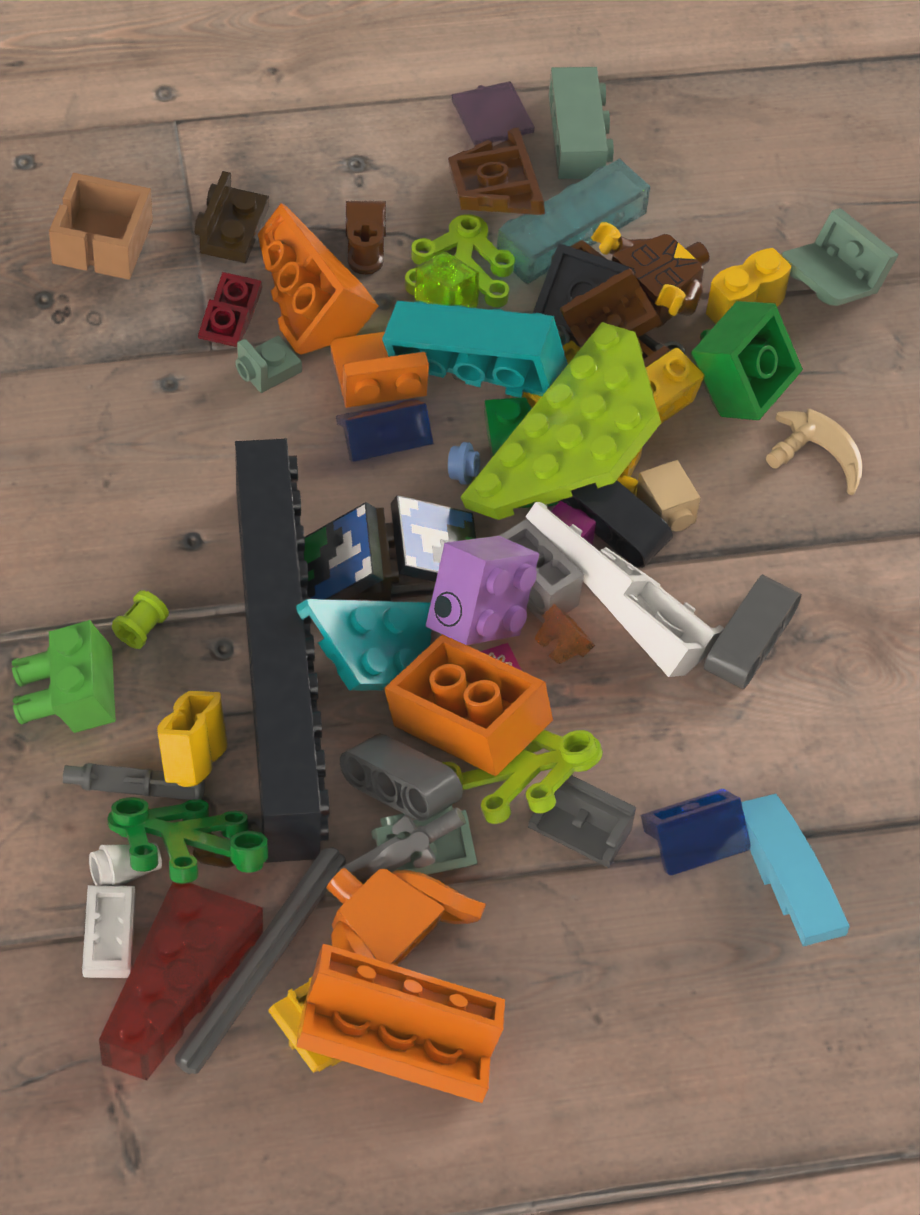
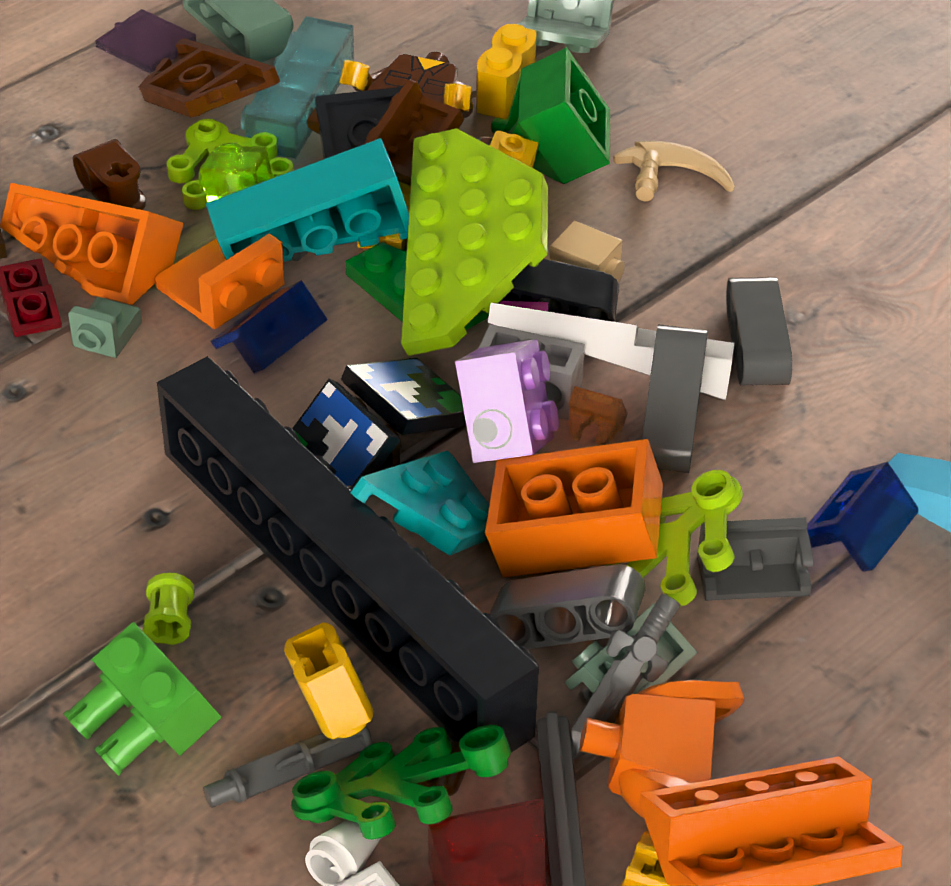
camera: 30 degrees left, 10 degrees down
medium blue plate [448,442,480,485] -> none
none -> dark grey beam [642,324,708,473]

